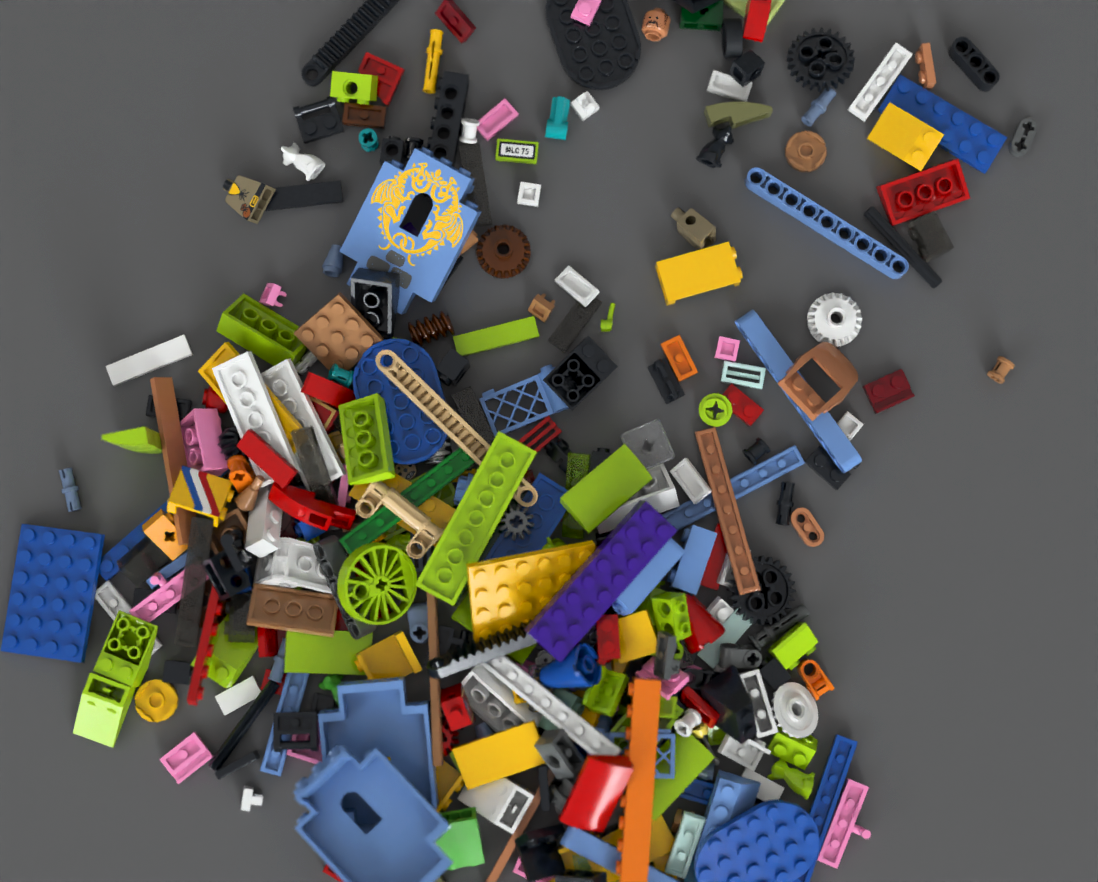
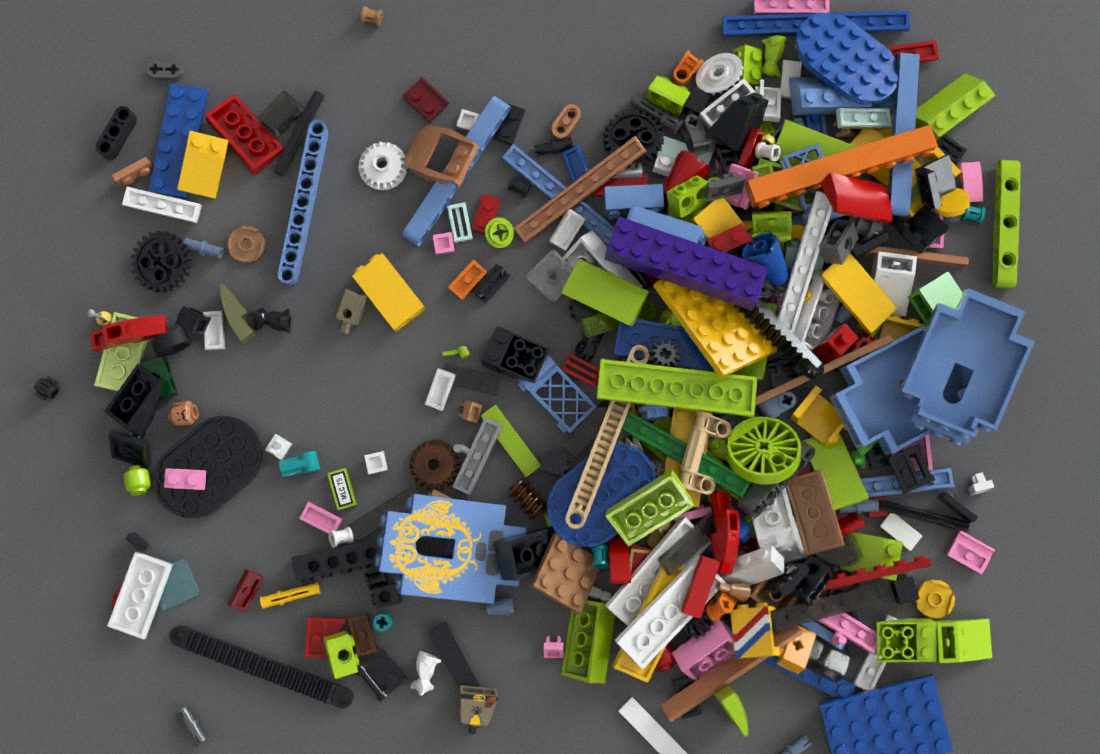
camera: 110 degrees left, 0 degrees up
none -> light grey plate [452,417,503,495]
none -> blue tile [562,145,590,182]

